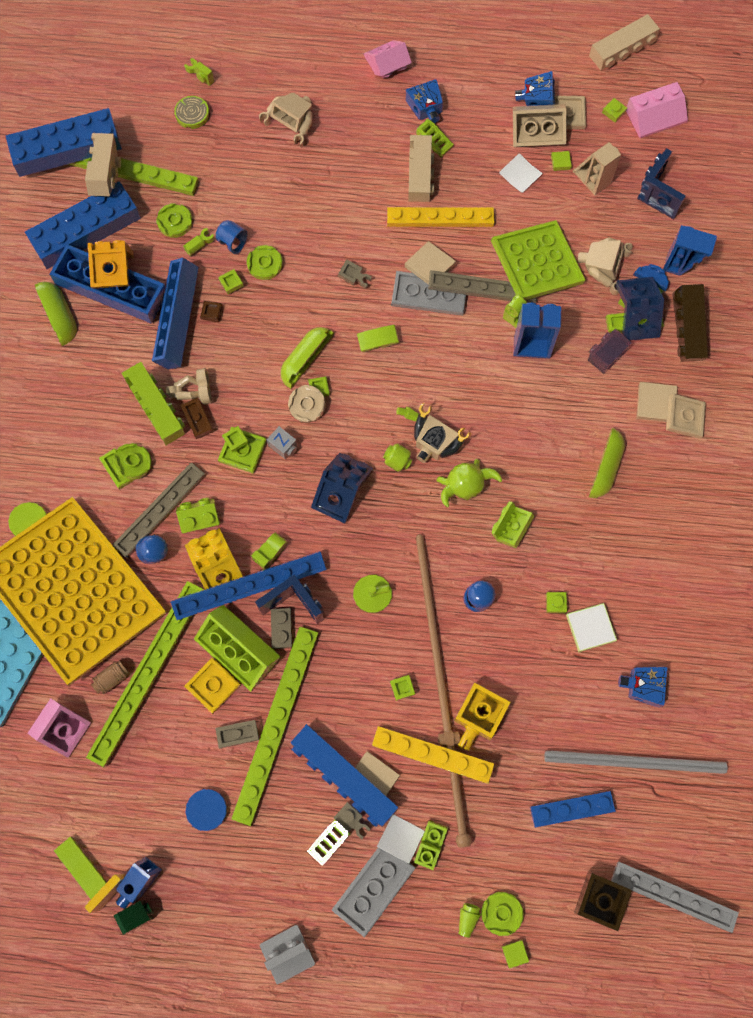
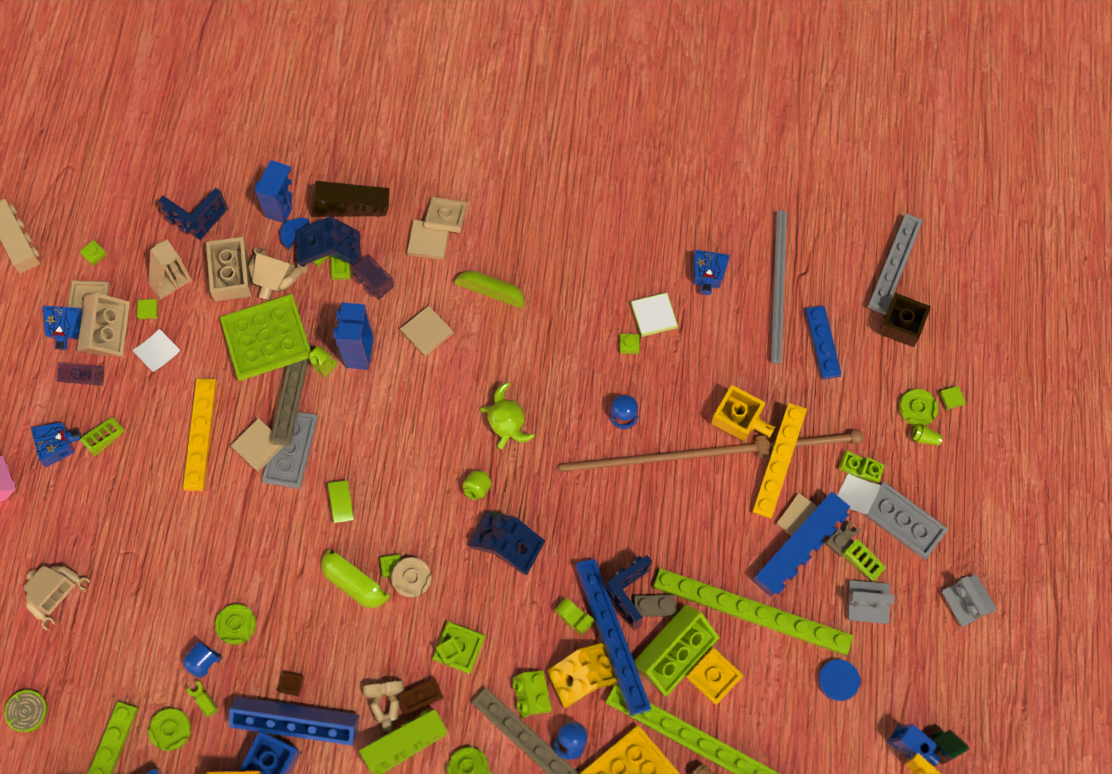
camera: 90 degrees left, 5 degrees down
dark tan plate [215,720,259,749] -> none
lime plate [218,269,243,294] -> none
light grey brick [267,426,297,459] -> none
dark tan plate [338,259,372,289] -> none
lime shield [353,575,392,613] -> none
lime plate [390,675,415,701] -> none
lime bar [396,406,419,421] -> none
tan wedge [408,135,434,202] -> none
torso [414,403,471,463] -> none
lime bracket [492,501,534,548] -> none
bright pink slope [626,82,688,138] -> none
none -> brick [57,363,105,386]
none -> tan brick [206,237,252,302]
none -> tan tile [400,306,454,357]
none -> light grey bracket [848,580,894,624]

